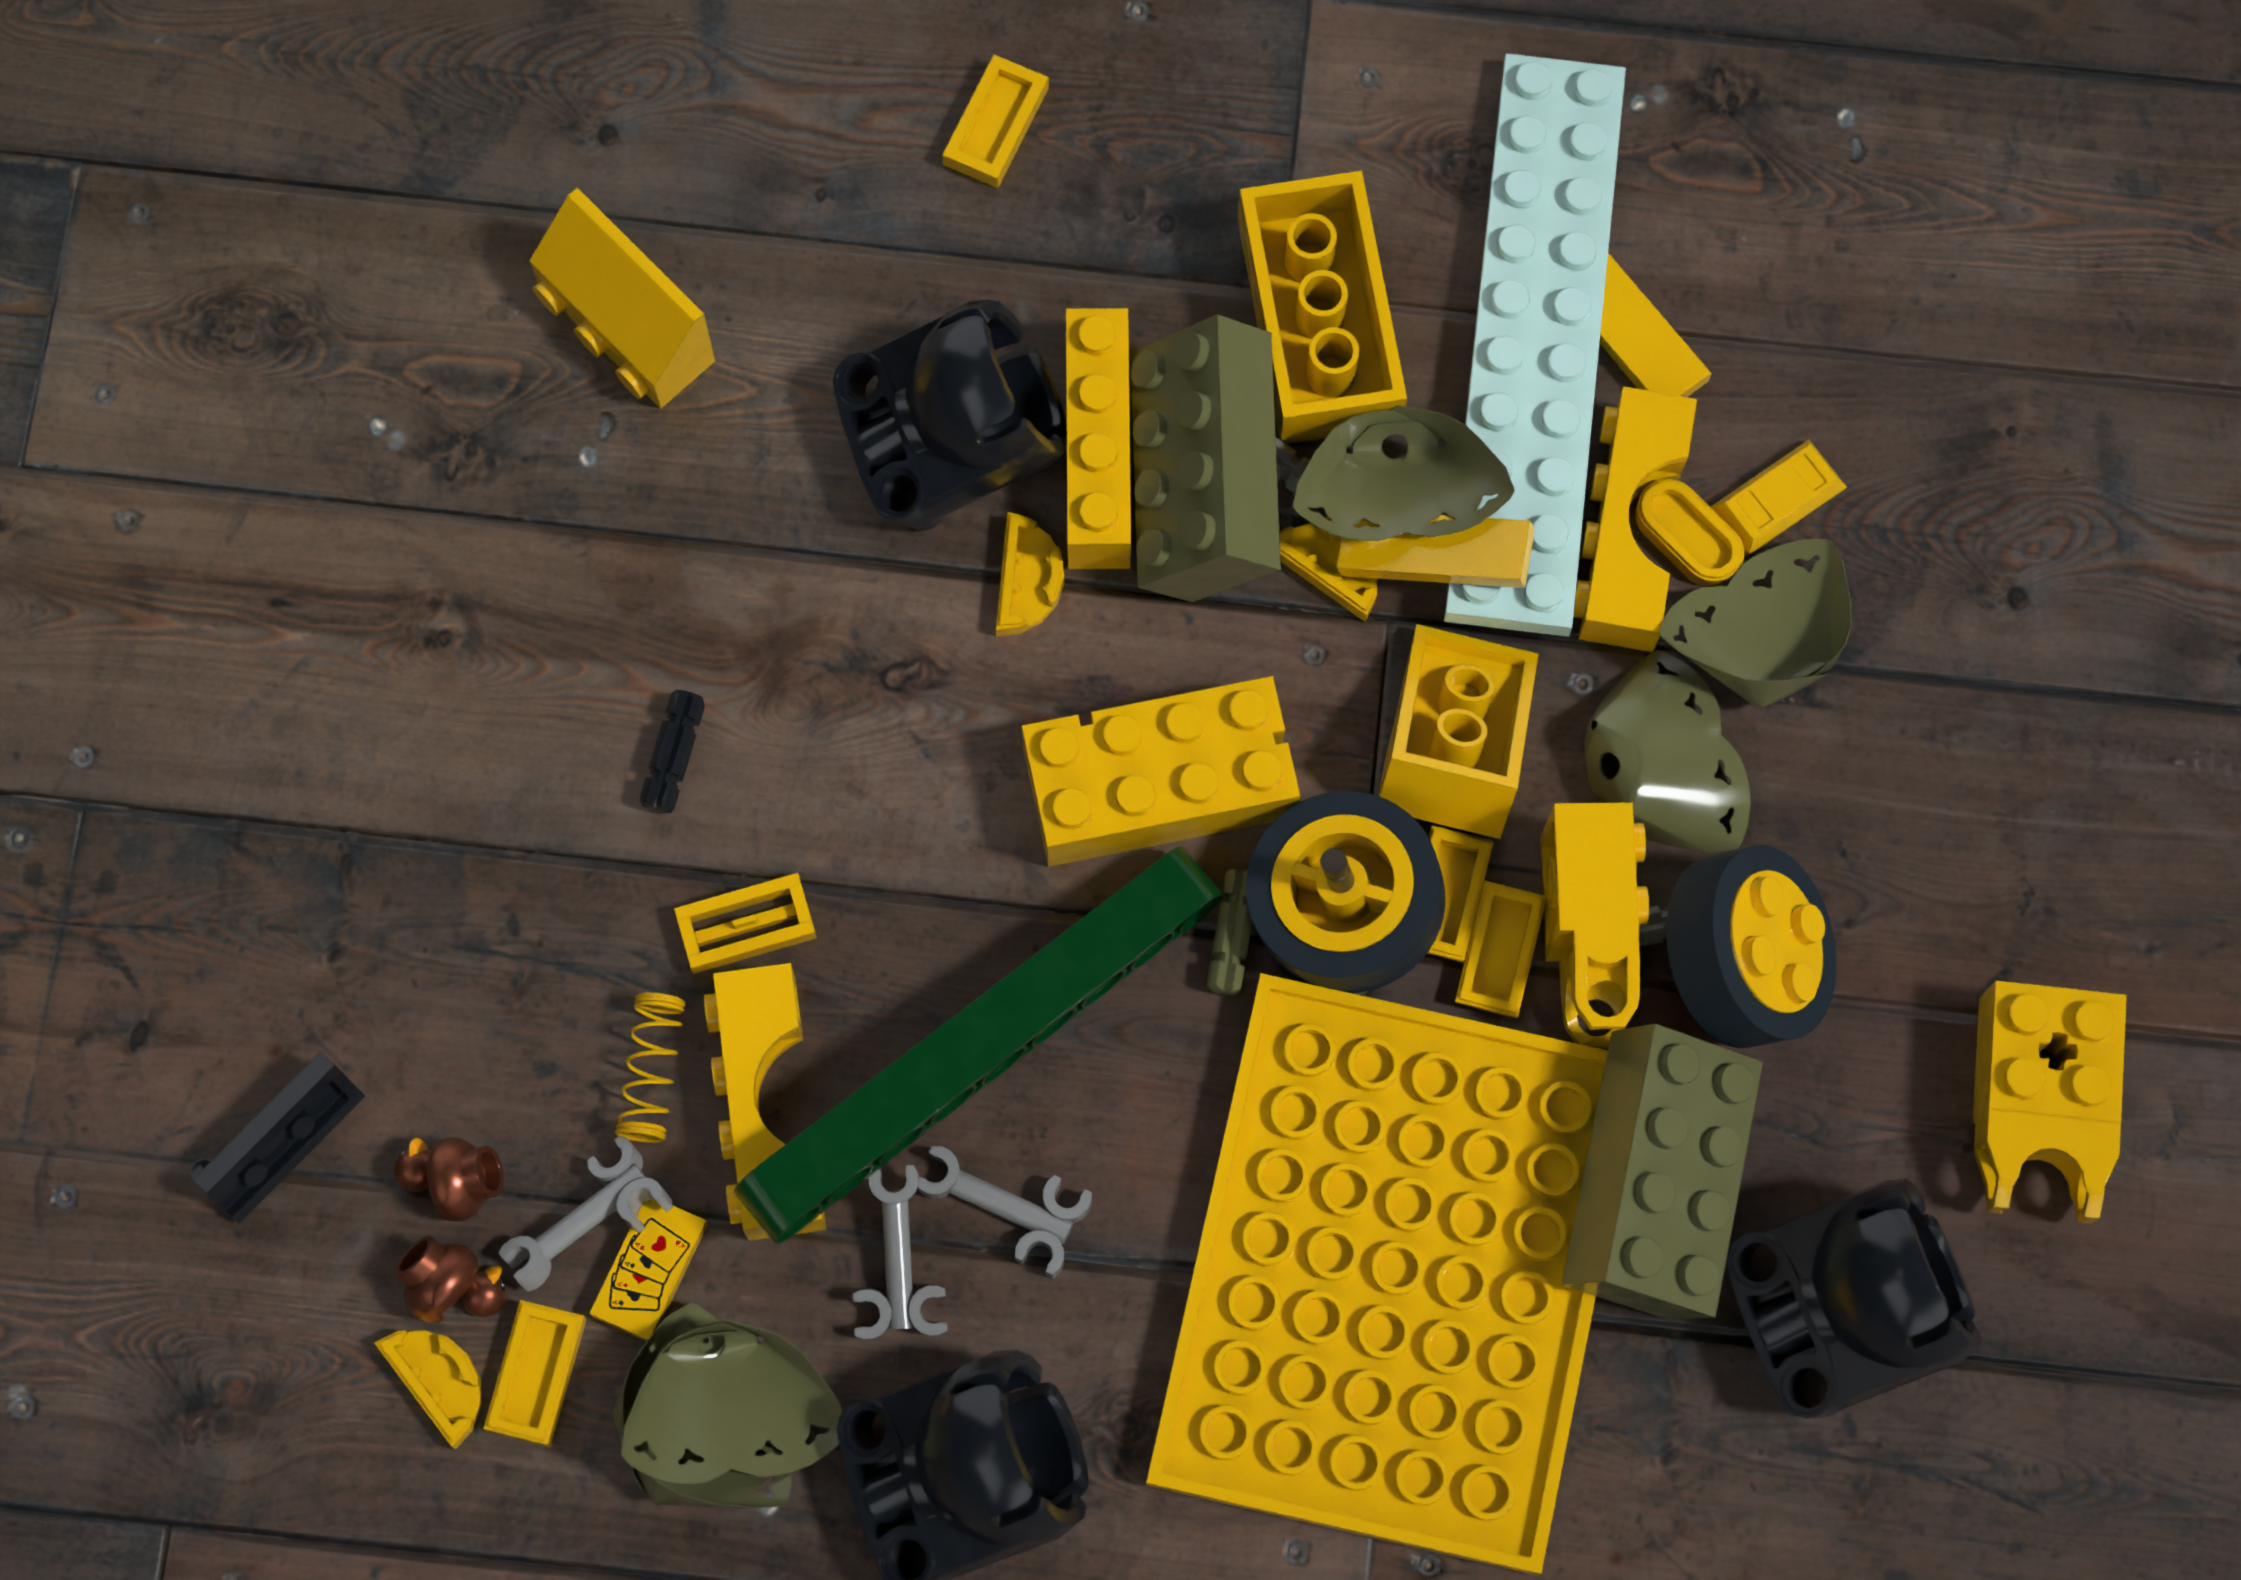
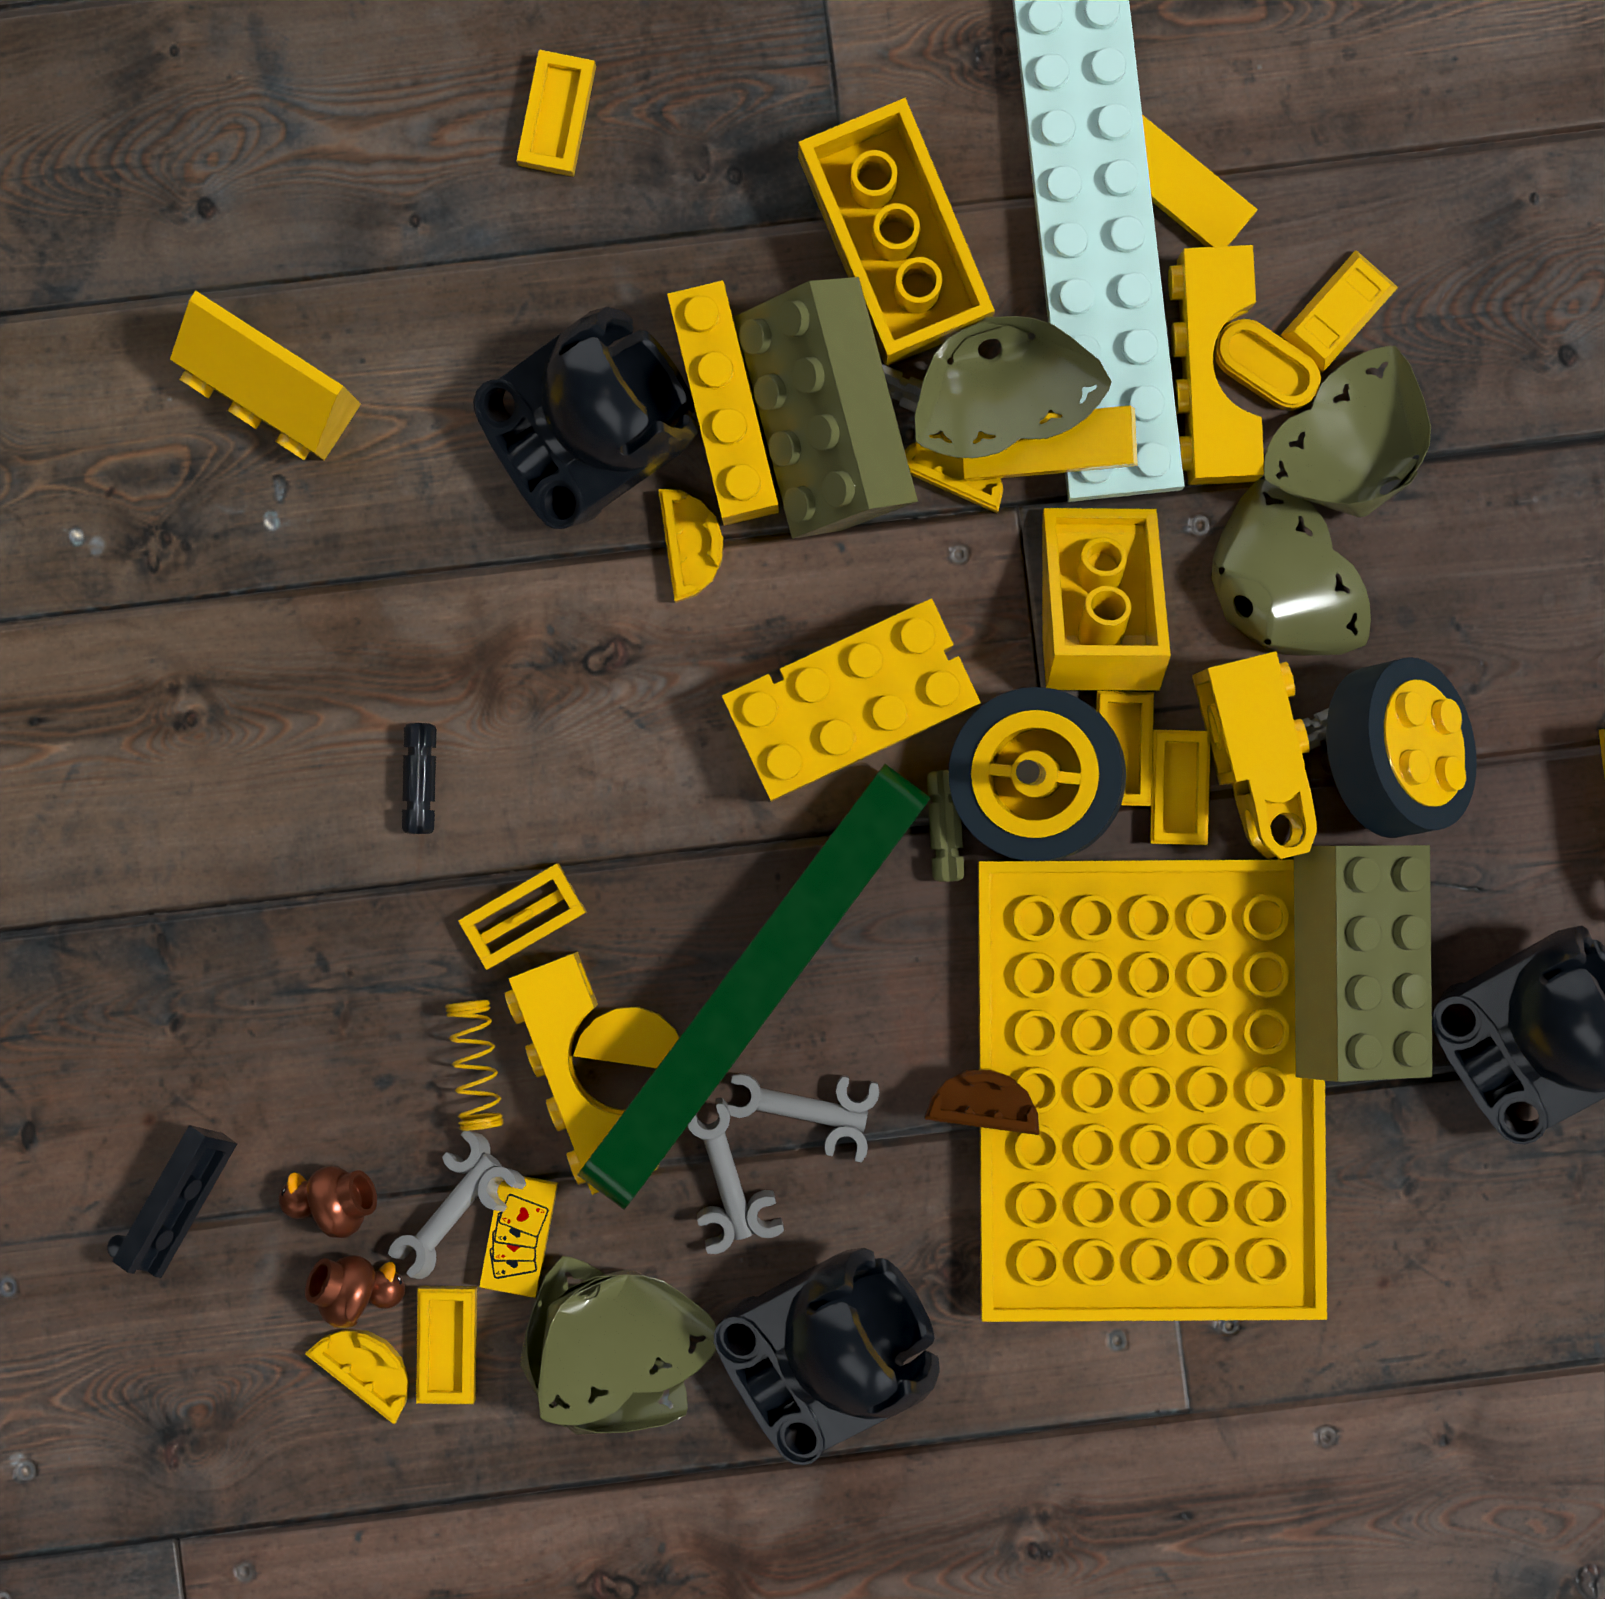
camera: 15 degrees left, 15 degrees up
none -> yellow tile [573,1007,680,1068]
none -> reddish brown tile [924,1068,1039,1135]

